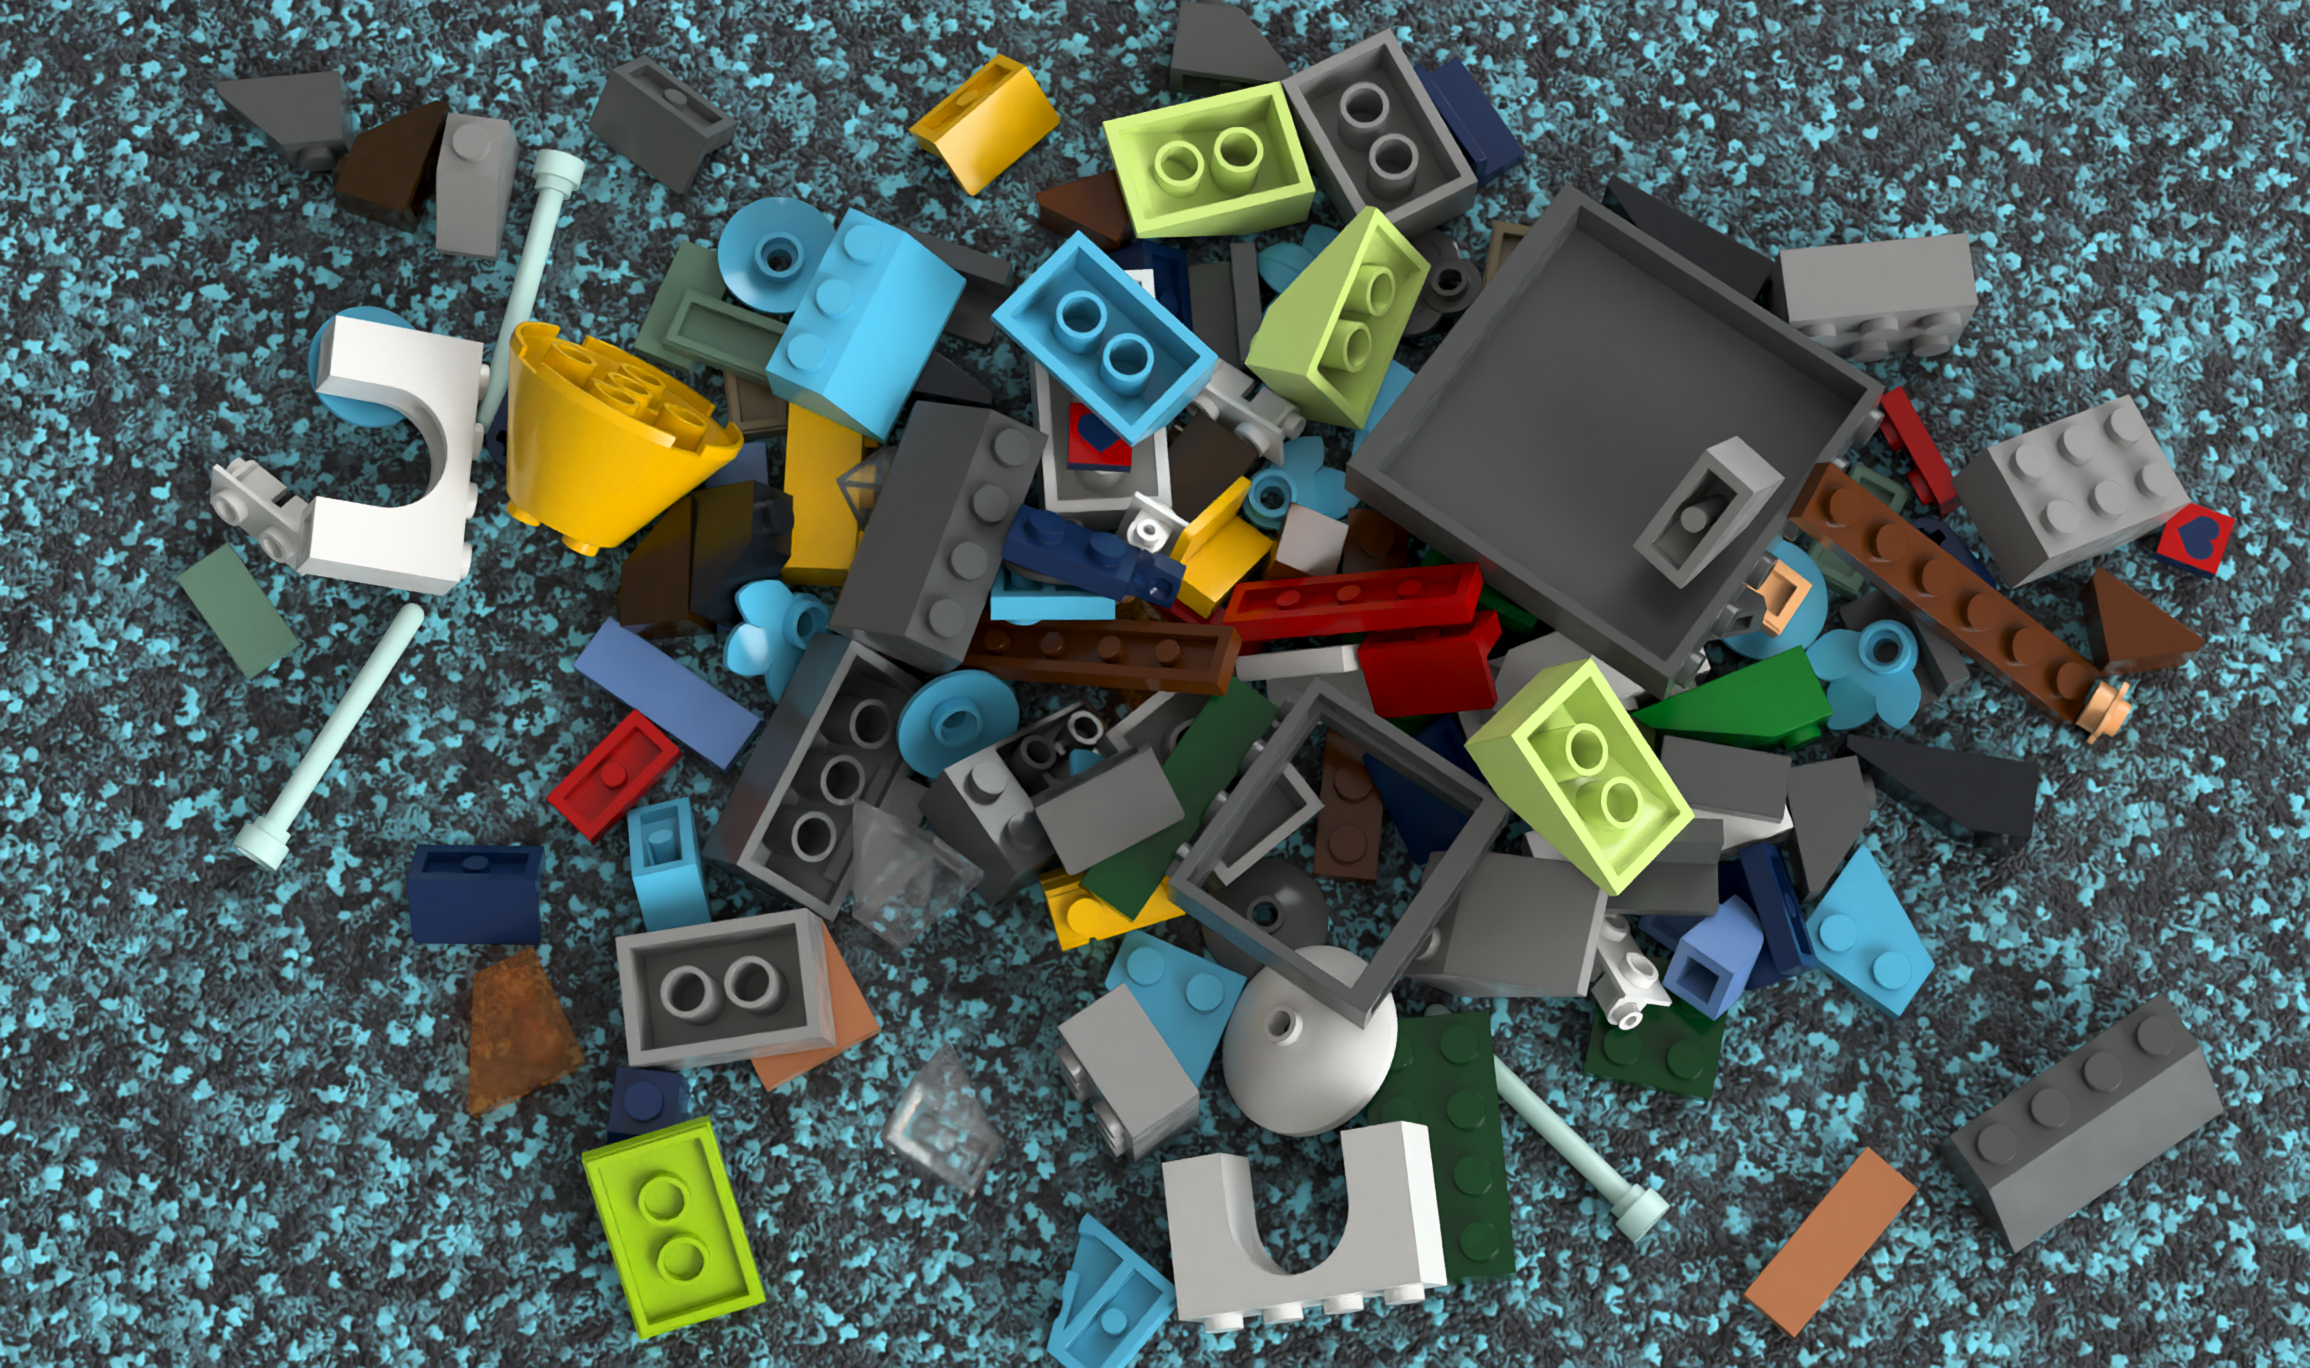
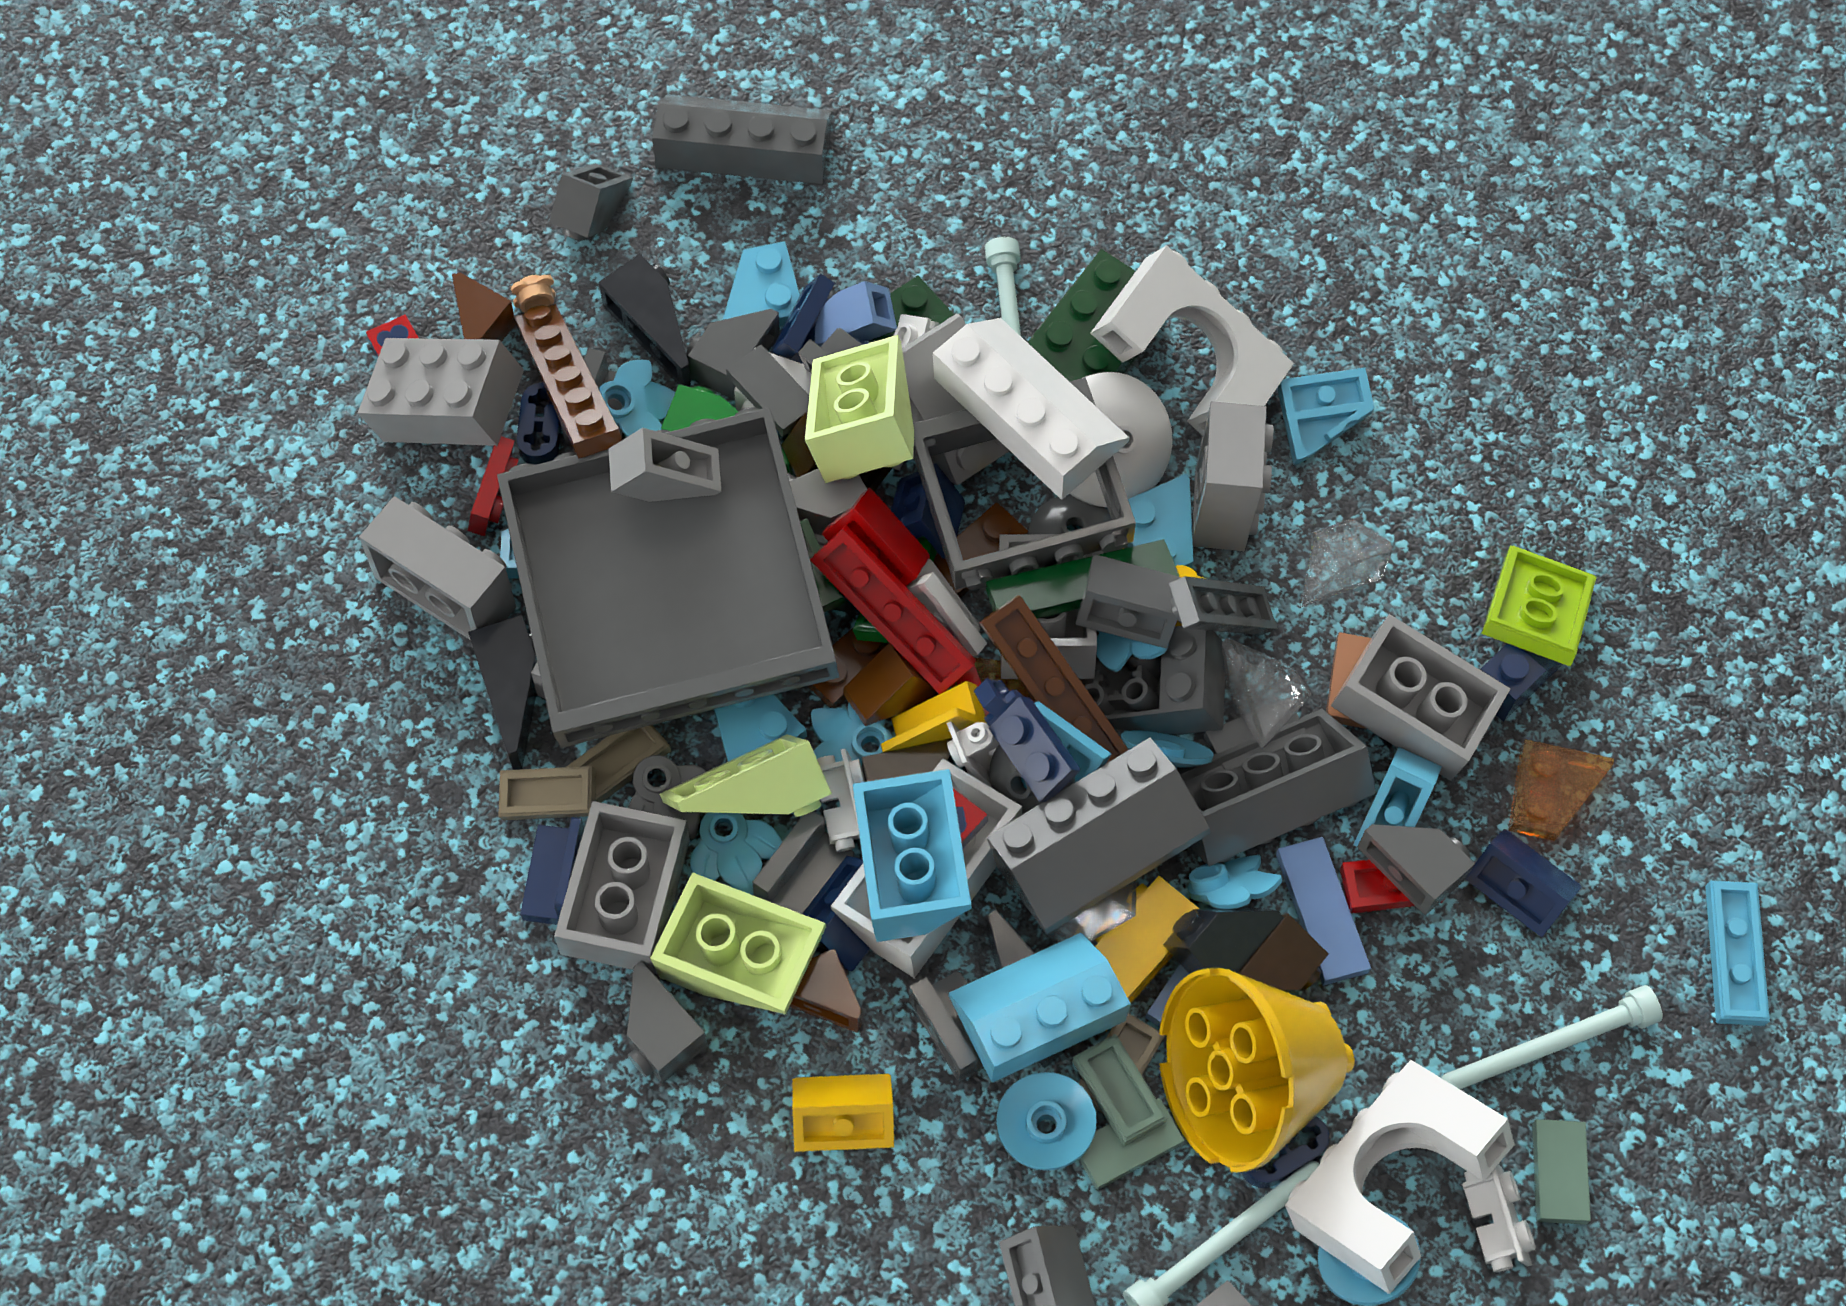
camera: 145 degrees left, 10 degrees down
nougat tile [1741,1146,1918,1340] -> none
none -> dark tan tile [498,766,596,820]
none -> dark grey slope [549,163,633,240]
none -> white slope [933,318,1129,500]
none -> dark grey plate [1169,576,1277,635]
none -> dark grey slope [1357,824,1475,915]
none -> medium azure tile [1705,881,1770,1026]

